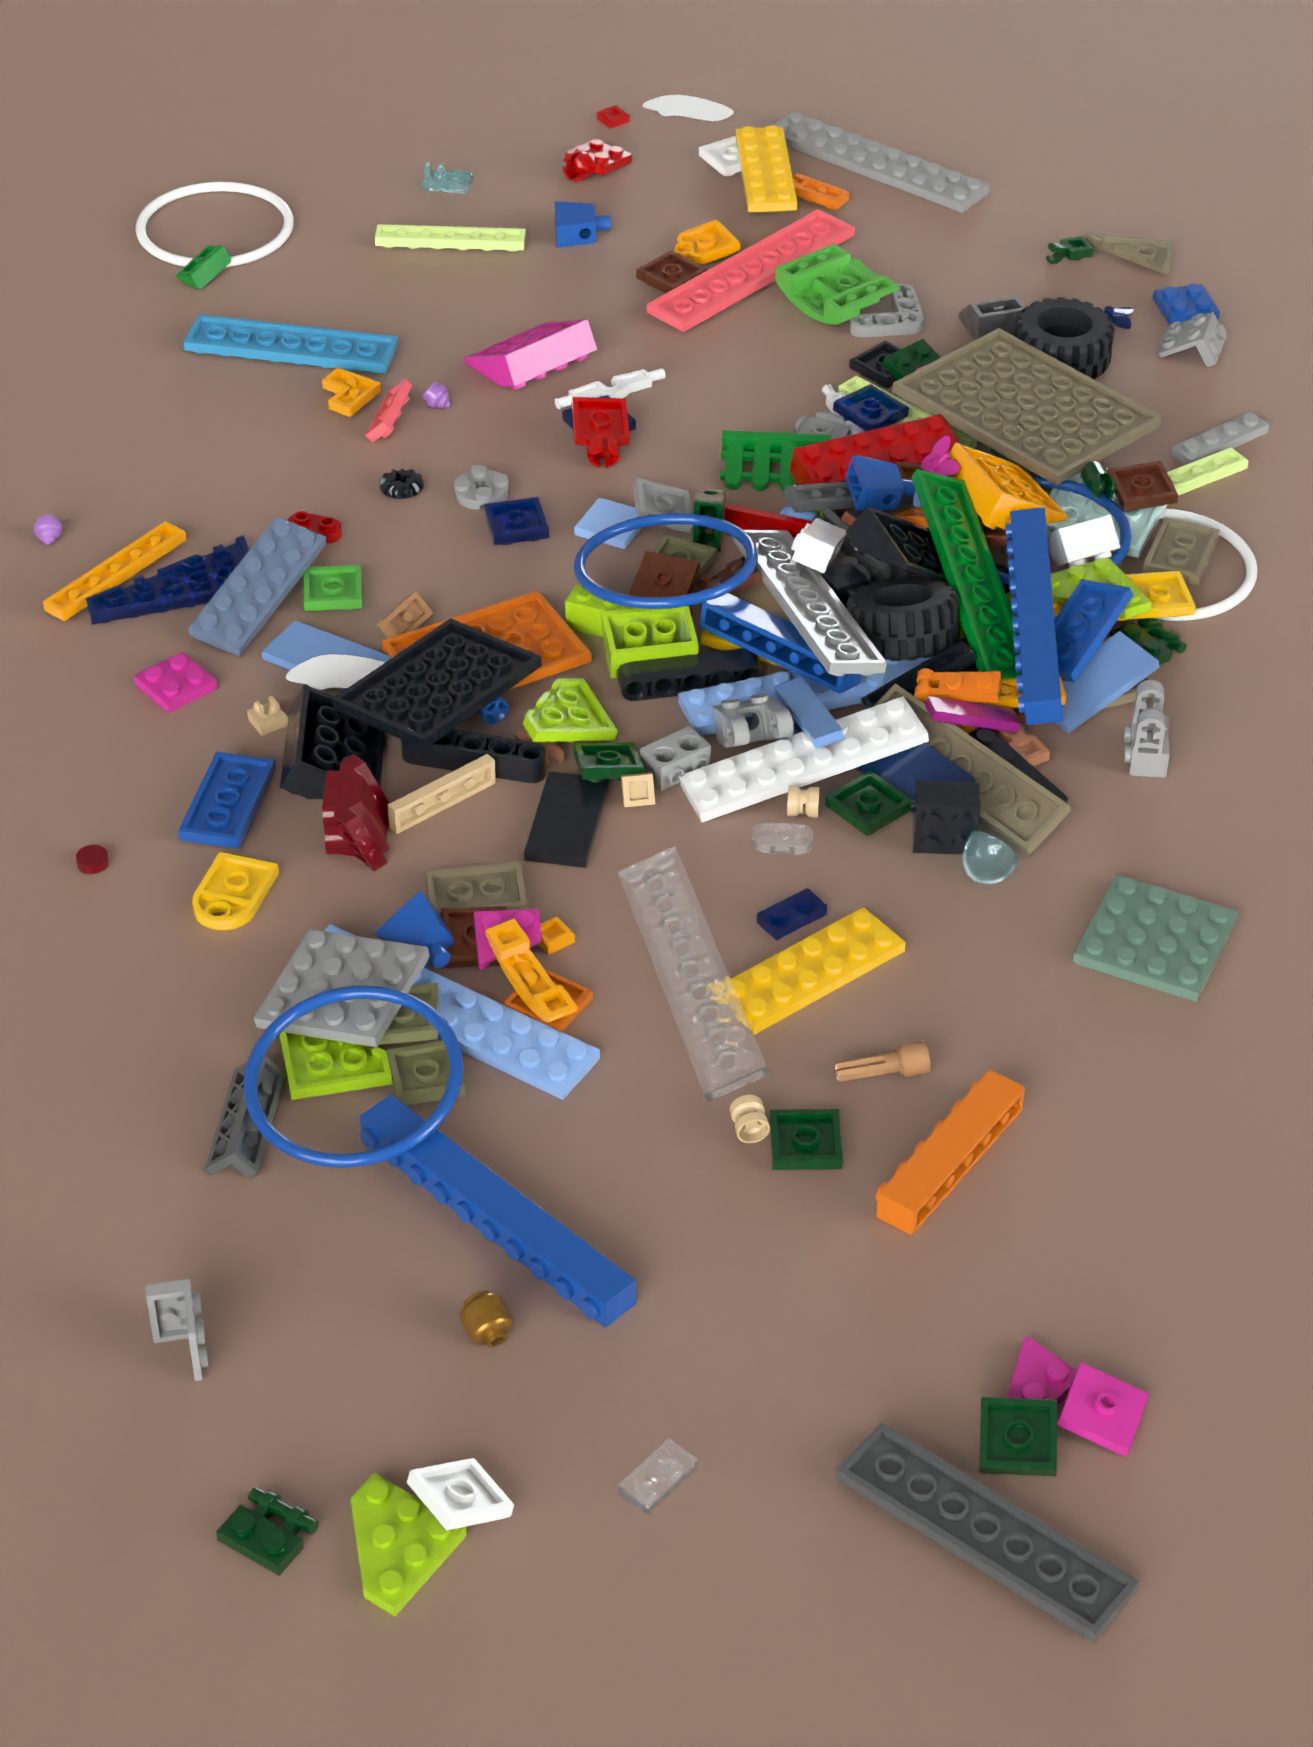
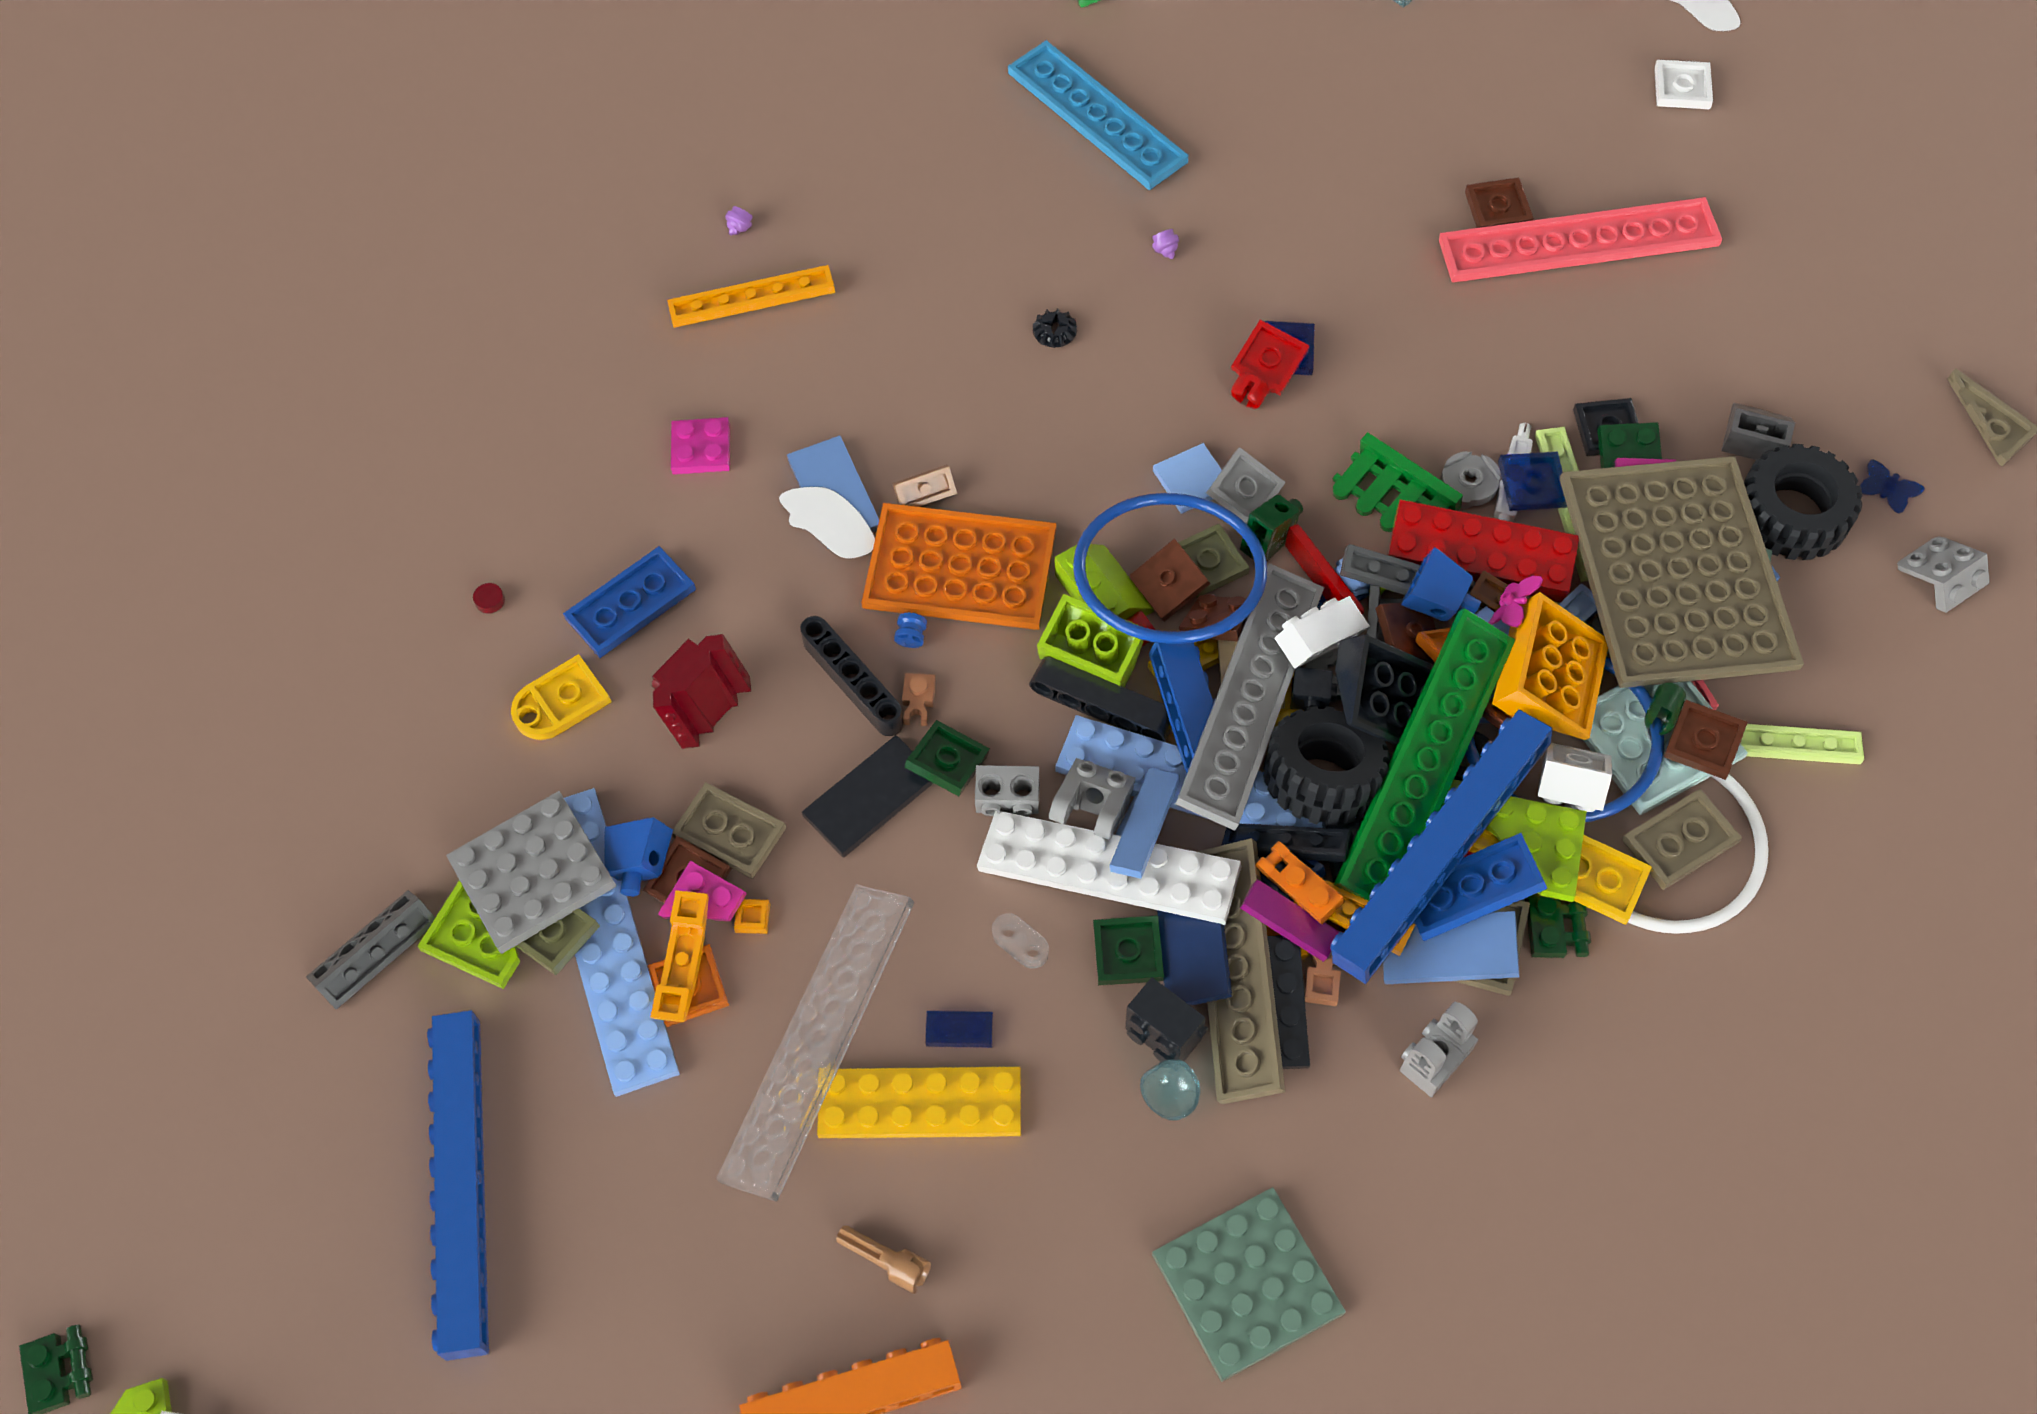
camera: 40 degrees right, 20 degrees up
clear blue wing [86,535,249,625] -> none
light grey bracket [145,1279,208,1381] -> none
sand blue plate [188,516,326,657] -> none
blue piece [244,985,463,1168] -> none
tan tile [247,696,288,736] -> none
black slope [280,684,385,799] -> none
red plate [288,511,342,544] -> none
bright green plate [304,565,362,612] -> none
light orange plate [322,367,381,417] -> none
black plate [332,618,542,750] -> none
coral plate [365,378,413,443] -> none
yellowish green plate [375,224,526,252] -> none
olive plate [387,1041,466,1106] -> none
tan plate [388,754,496,834] -> none
light grey plate [454,465,509,510] -> none
pearl gold head [460,1290,514,1347] -> none
slope [464,319,597,389] -> none
clear blue plate [484,497,549,545] -> none
lime plate [523,678,618,743] -> none
blue torso [555,201,610,248] -> none
white piece [555,368,665,410] -> none
red plate [562,139,632,182] -> none
tan tile [621,772,655,807] -> none
light orange plate [673,219,741,265] -> none
tan wheel [730,1095,770,1143] -> none
yellow plate [735,125,797,212] -> none
dark green plate [770,1109,843,1170] -> none
light grey plate [774,112,990,213] -> none
bright green slope [775,243,900,325] -> none
tan wheel [787,785,820,818] -> none
orange plate [792,173,850,210] -> none
light grey beam [850,284,924,338] -> none
dark green plate [1046,236,1093,264] -> none
blue plate [1153,284,1220,324] -> none
light grey plate [1171,411,1269,465] -> none

